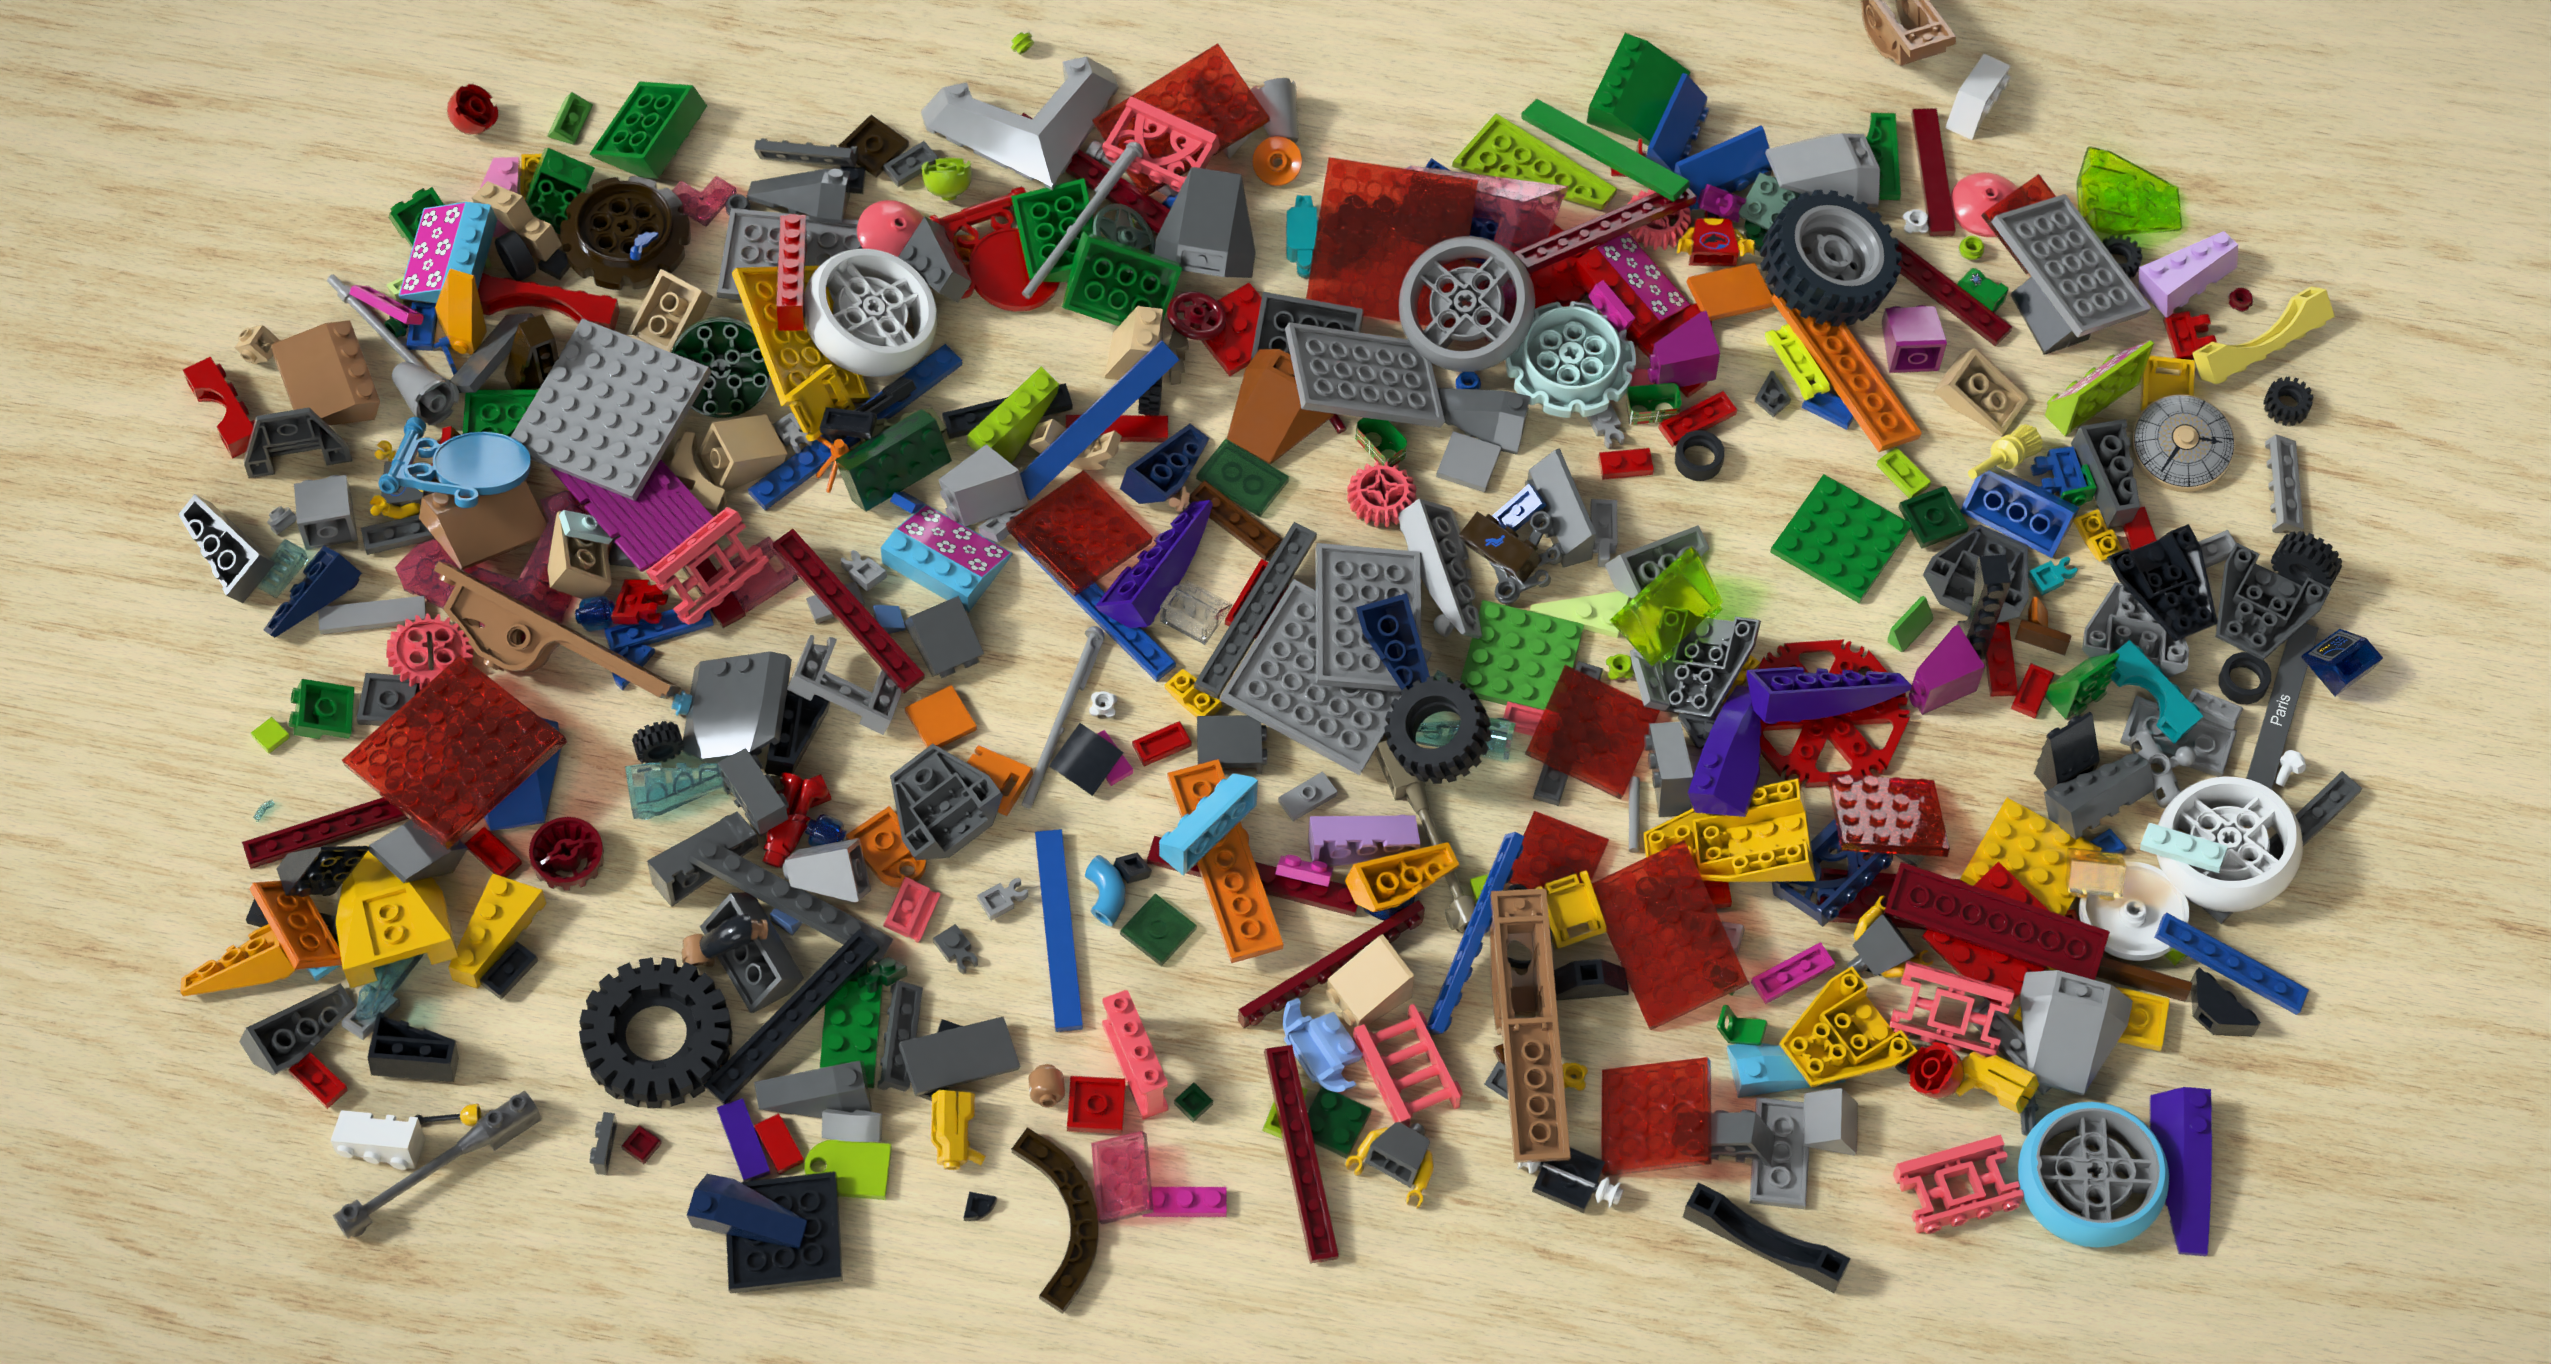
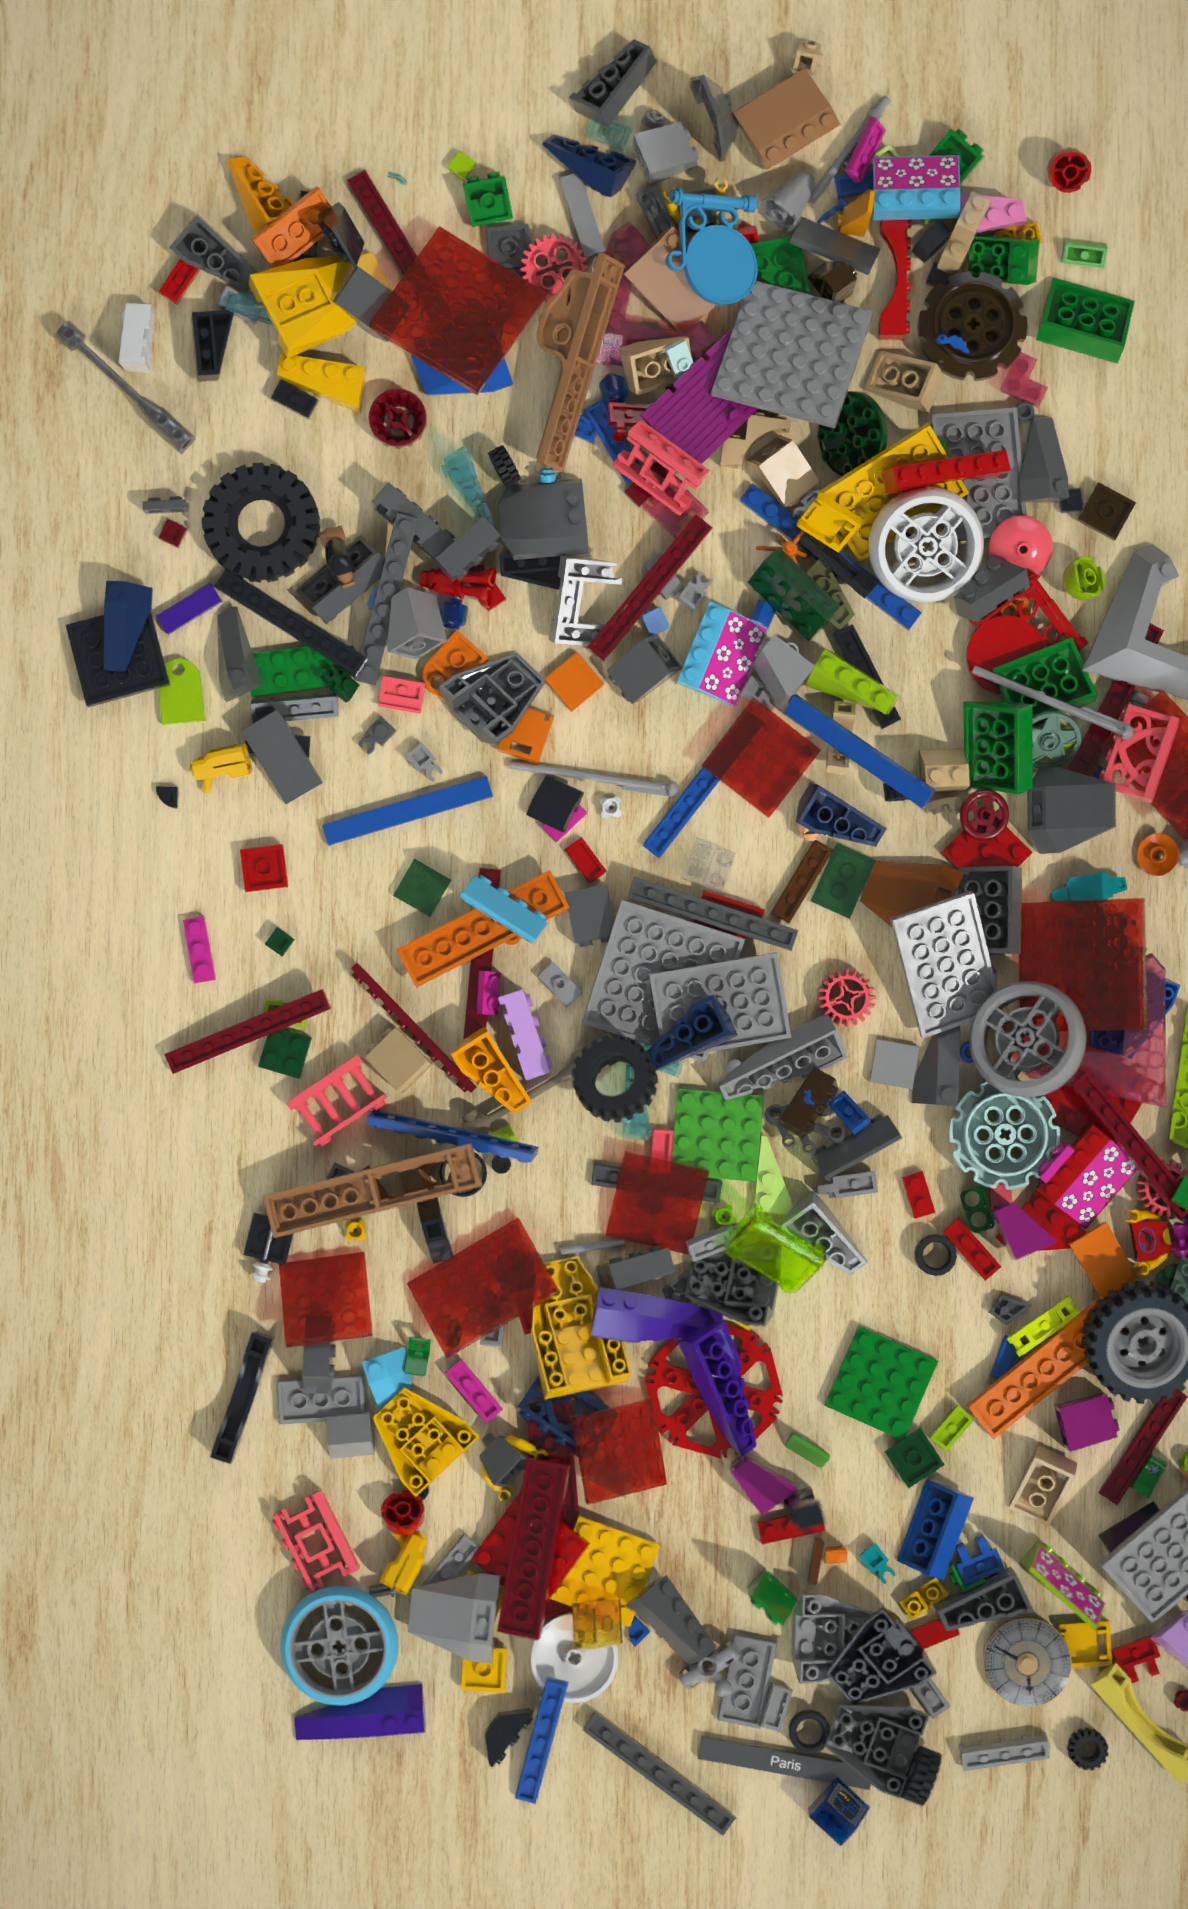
camera: 85 degrees right, 25 degrees up
red arch [183,356,255,459] -> none
hinge [414,1104,482,1127] -> none
red tile [465,827,522,878] -> none
dark grey hinge [754,138,858,168] -> none
red tile [754,1113,804,1174] -> none
black tile [820,407,877,439] -> none
light grey slope [822,1108,882,1142] -> none
dark grey plate [883,141,939,187] -> none
dark brown plate [1011,1127,1099,1314] -> none
medium nougat head [1028,1064,1065,1108] -> none
red tile [1066,415,1168,442] -> none
dark azure cylinder [1085,855,1126,926] -> none
clear pink plate [1091,1131,1154,1224] -> none
dark purple wedge [1095,500,1213,628] -> none
coral fence [1102,990,1168,1120] -> none
black plate [1113,852,1152,884] -> none
yellow slope [1164,669,1223,718] -> none
light blue plate [1283,998,1363,1092] -> none
dark grey torso [1346,1122,1434,1209] -> none
green piece [1355,417,1407,467] -> none
clear red plate [1508,811,1609,893] -> none
yellow container [1535,870,1608,950] -> none
light grey plate [1587,403,1624,449] -> none
coral fence [1889,961,2014,1057] -> none
dark grey wedge [1923,525,2029,623] -> none
light yellow piece [1968,424,2043,479] -> none
red tile [2011,663,2055,719] -> none
black slope [2034,712,2100,790] -> none
reddish brown tile [2096,956,2192,1002] -> none
teal arch [2111,640,2203,744] -> none
light aqua plate [2140,823,2228,873] -> none
white wheel [2157,777,2303,912] -> none
white plate [2274,750,2306,787] -> none

